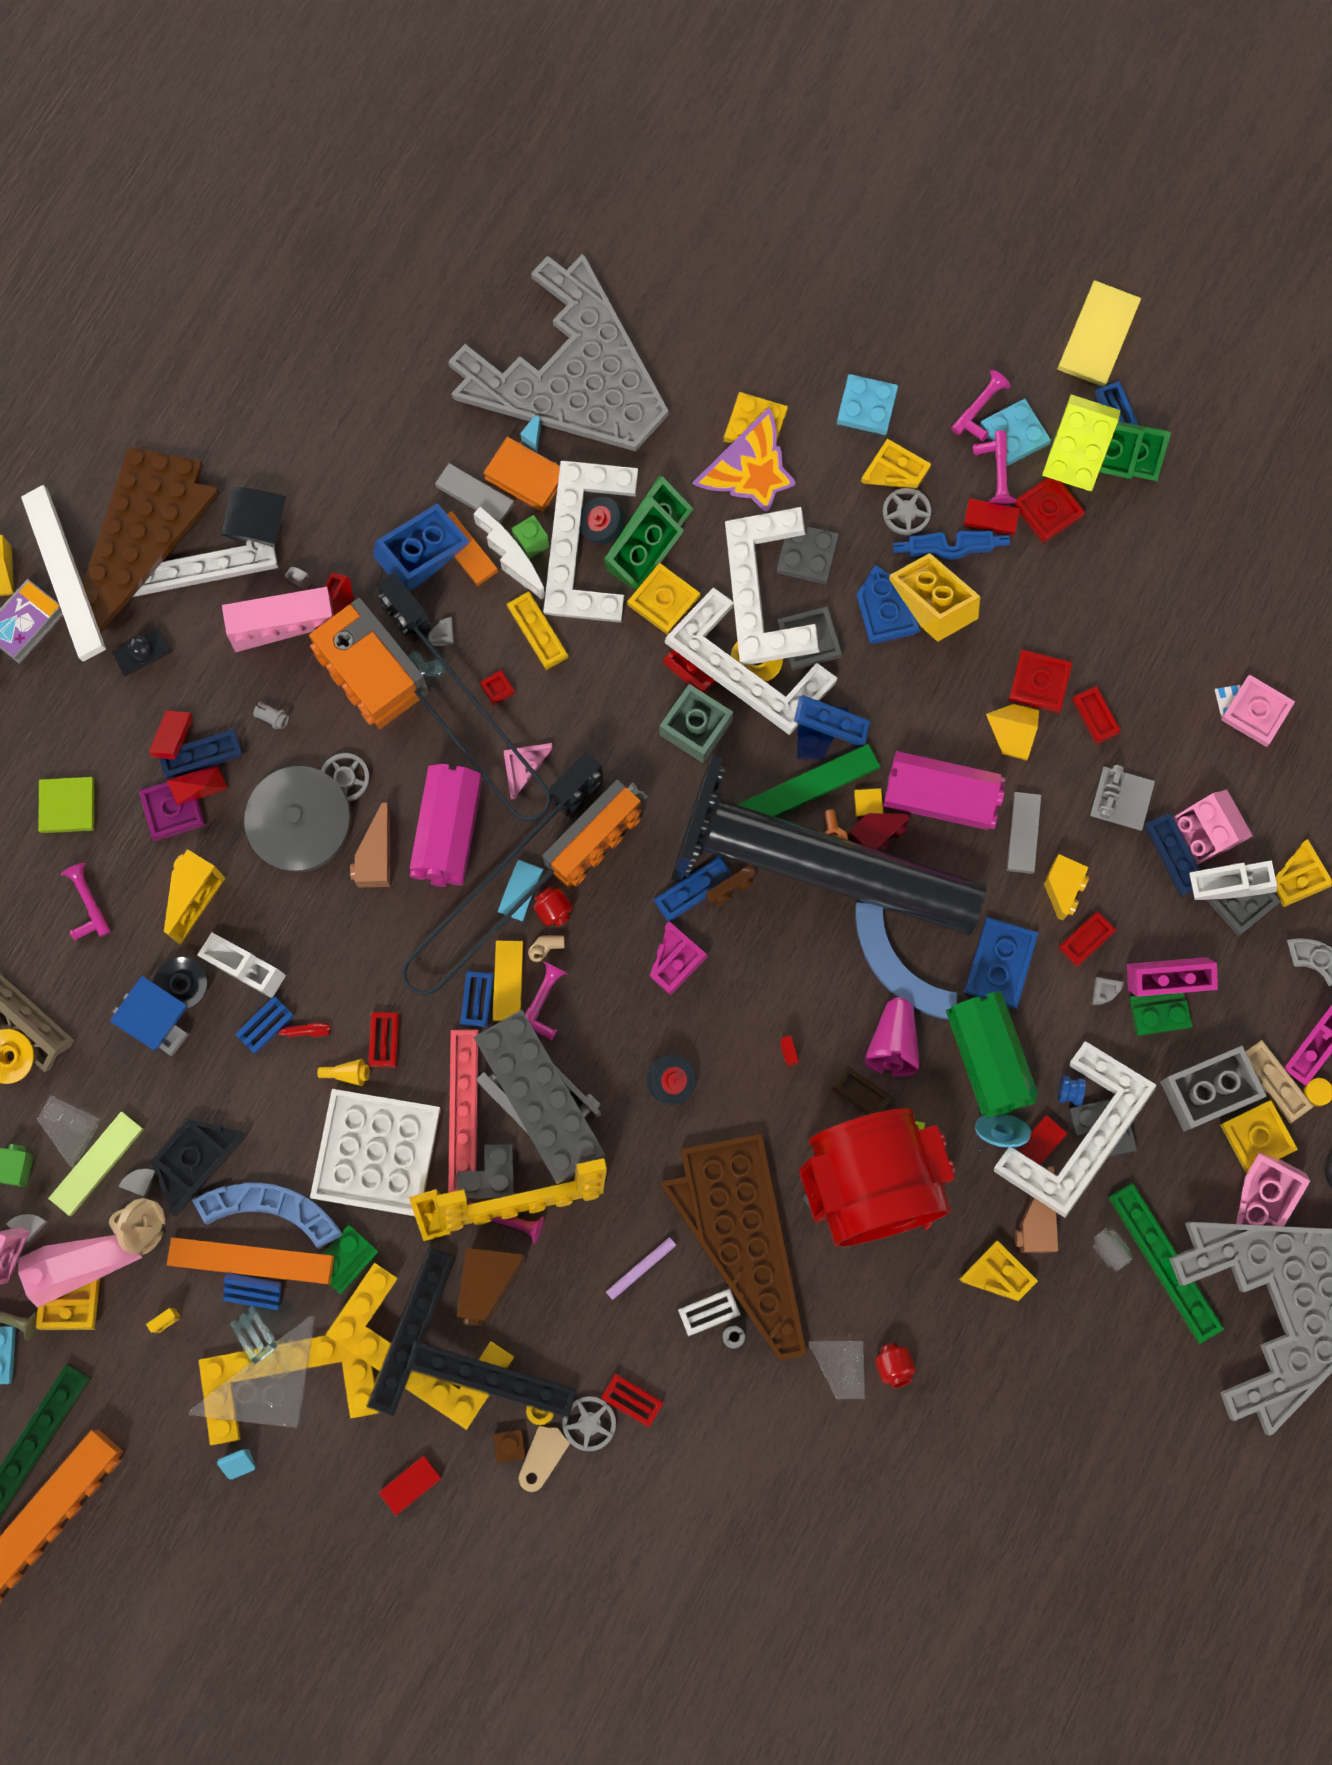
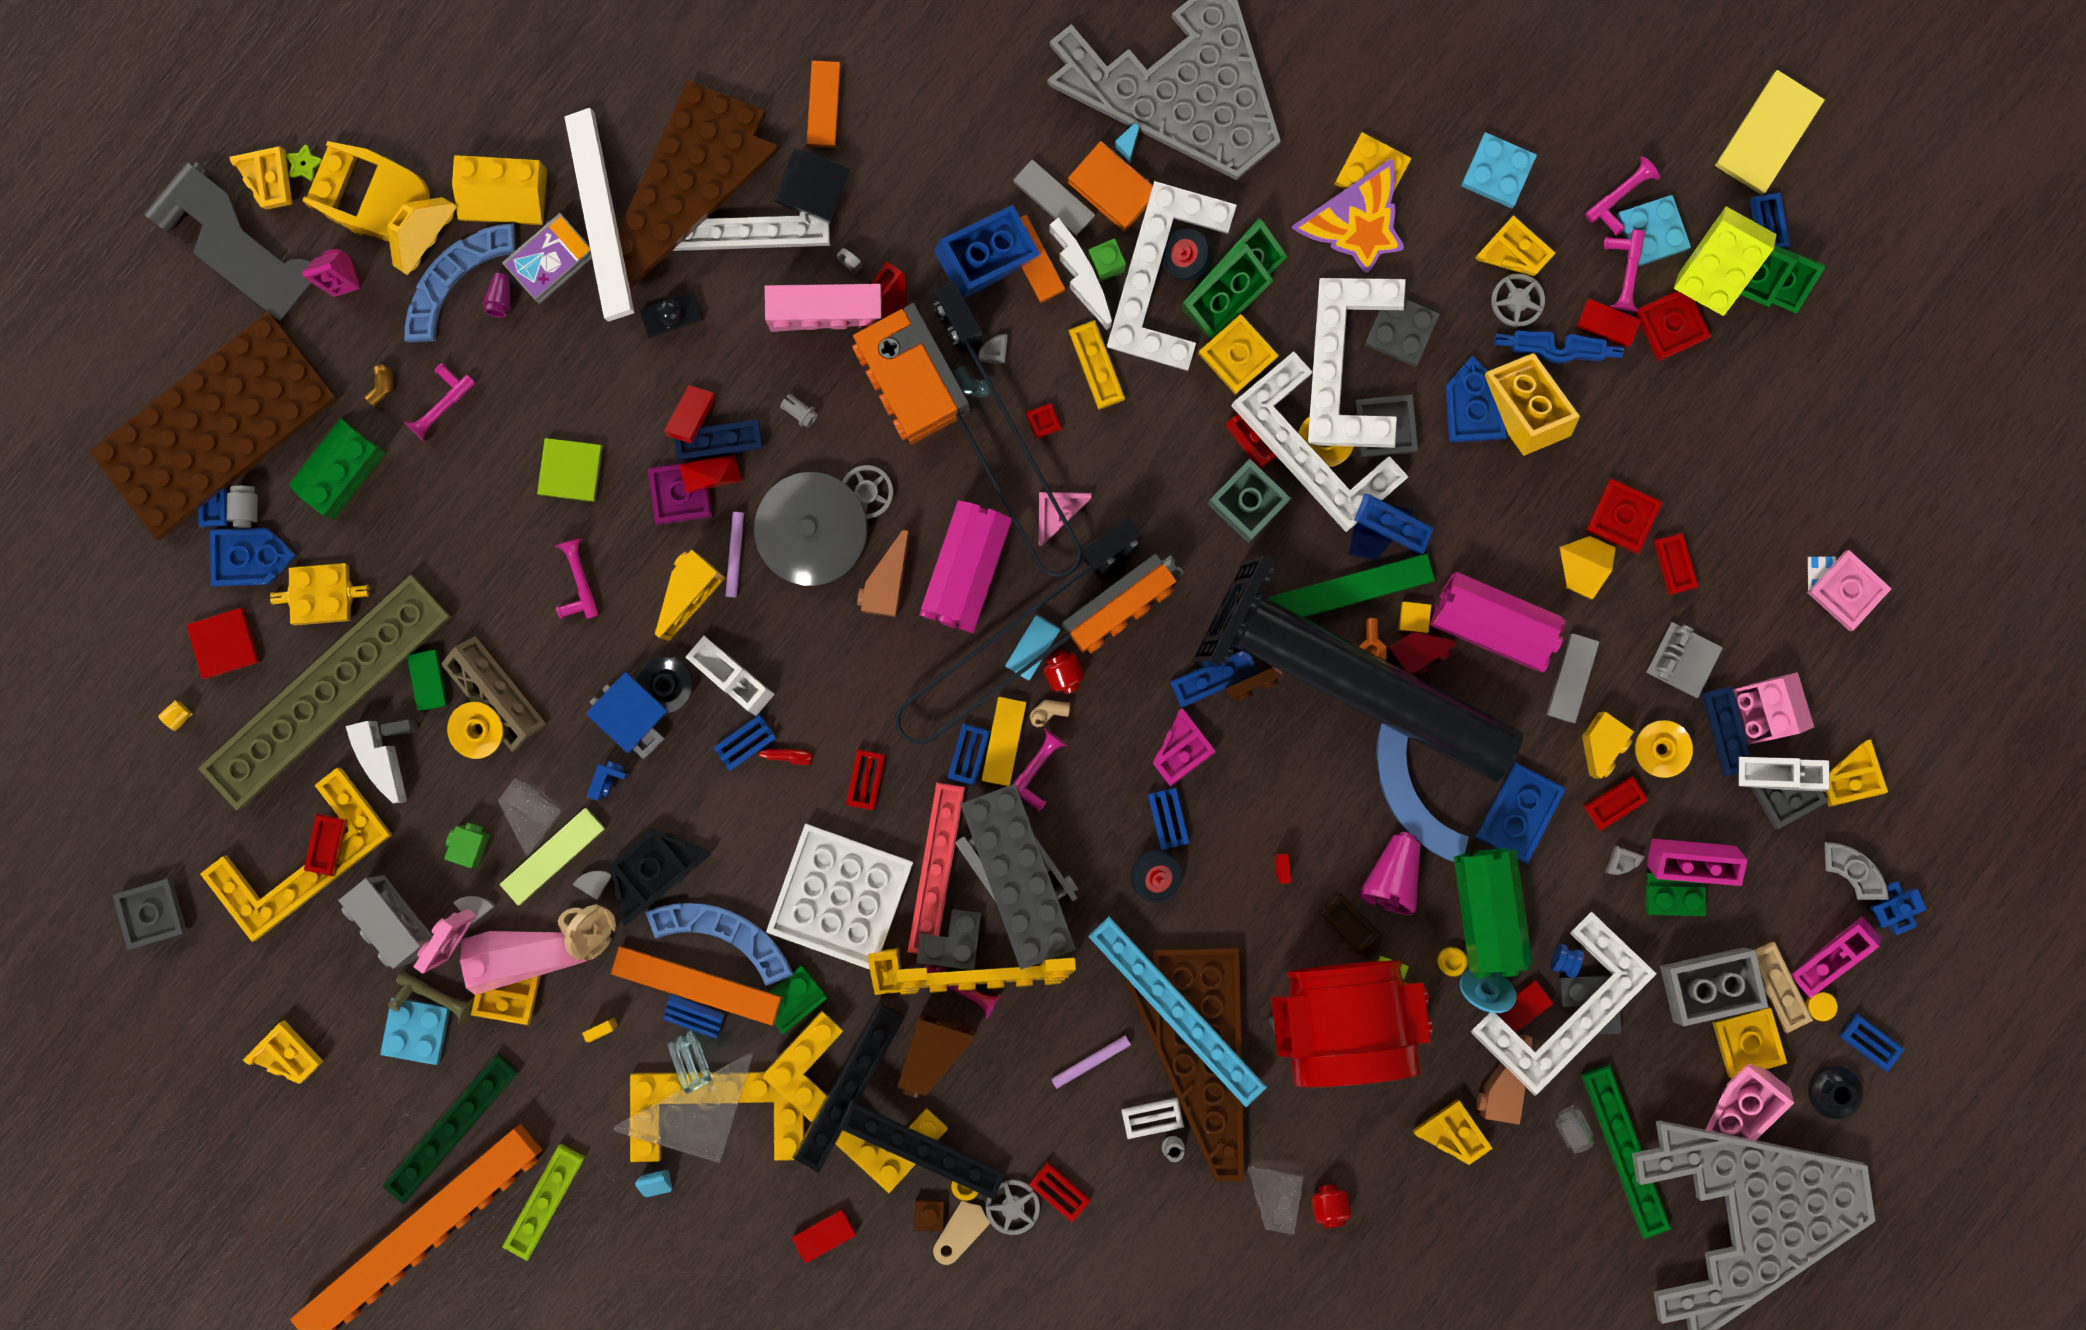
camera: 10 degrees right, 10 degrees up
yellow cone [317,1059,370,1086] -> none
none -> lime tile [502,1144,586,1261]
none -> blue bracket [586,761,630,801]
none -> lavender bar [725,512,744,598]
none -> orange tile [807,61,841,148]
none -> medium azure tile [1088,916,1267,1107]
none -> blue tile [1148,788,1189,850]
none -> yellow tile [1437,947,1468,976]
none -> yellow dish [1635,720,1693,778]

